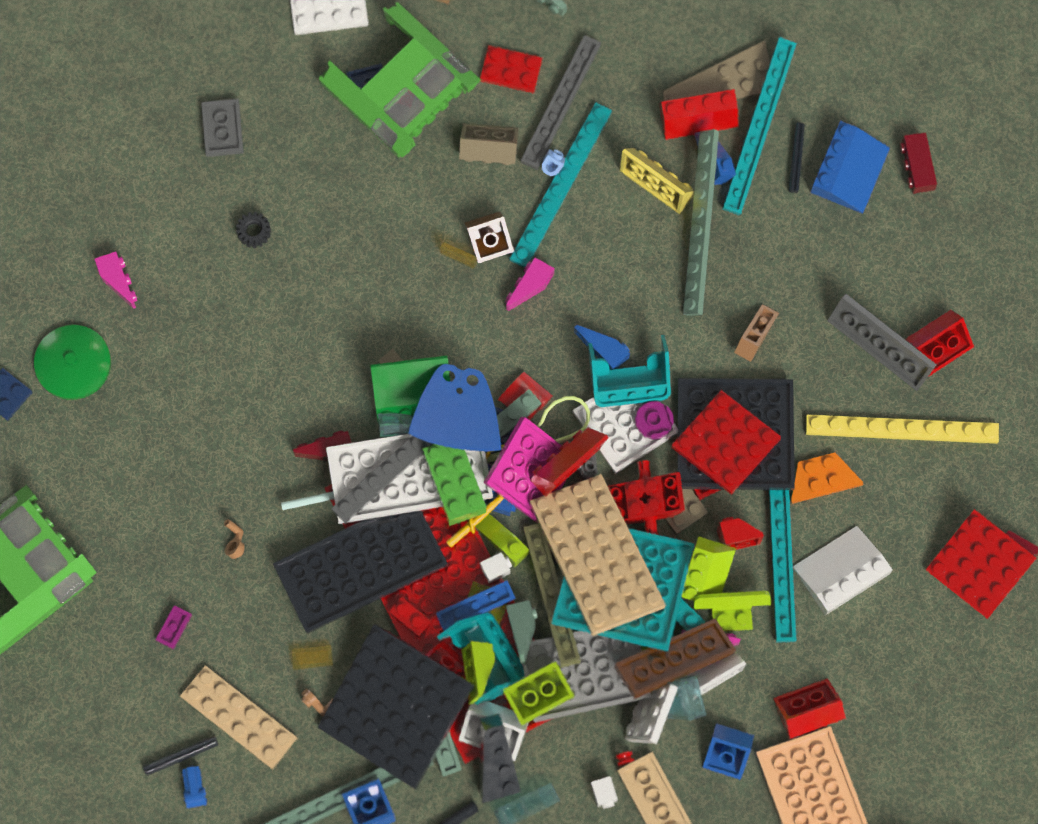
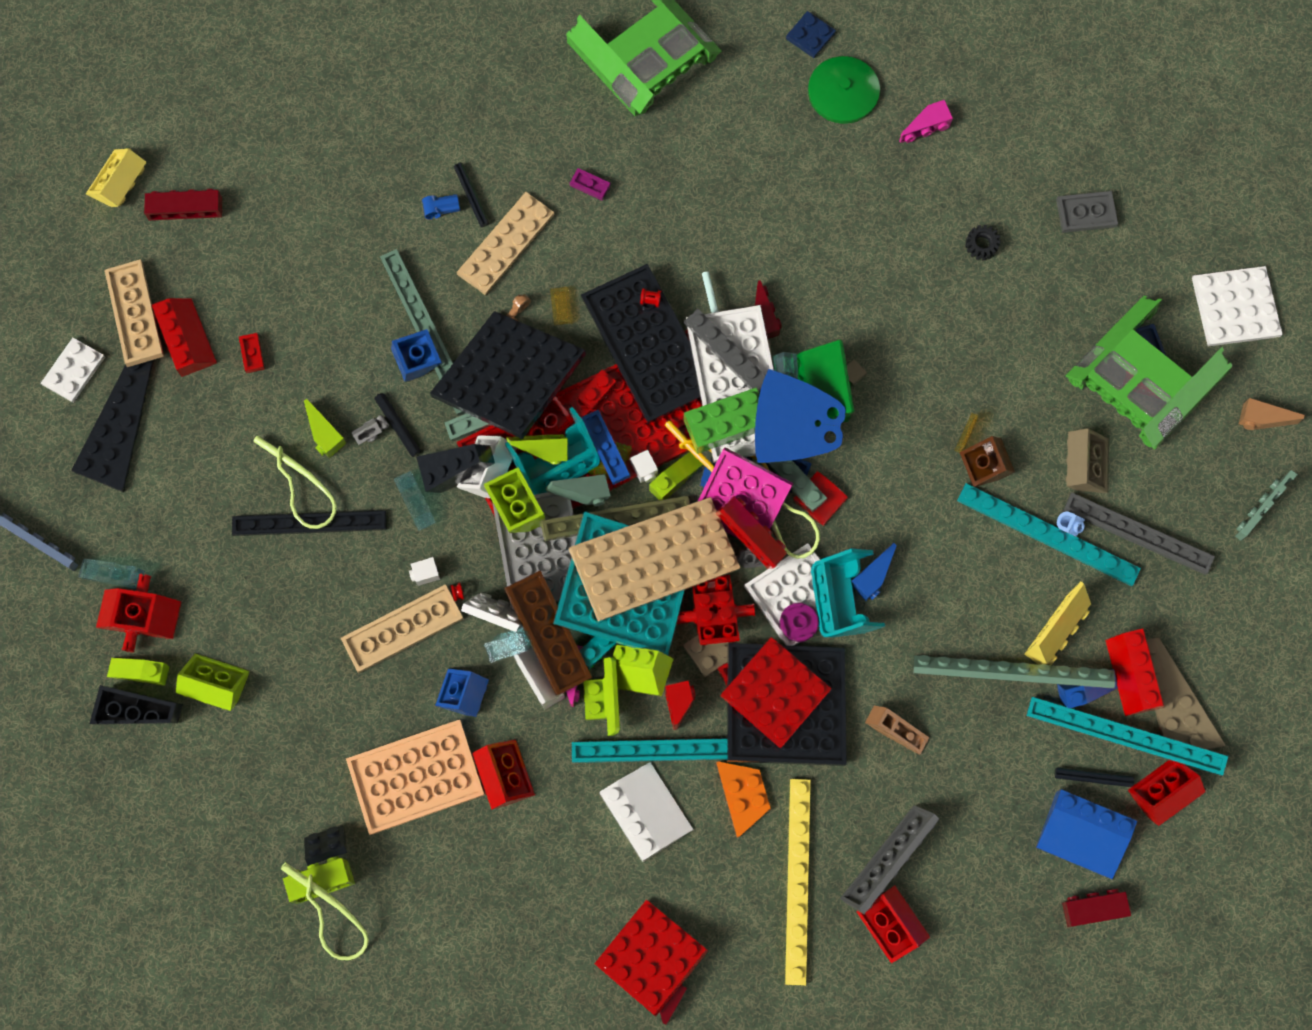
camera: 90 degrees right, 0 degrees up
medium nougat plate [224,519,245,559] -> none
red plate [480,46,543,93] -> none
dark pink slope [505,258,555,311] -> none
none -> red bush [640,288,661,307]
none -> red slope [1128,760,1205,826]

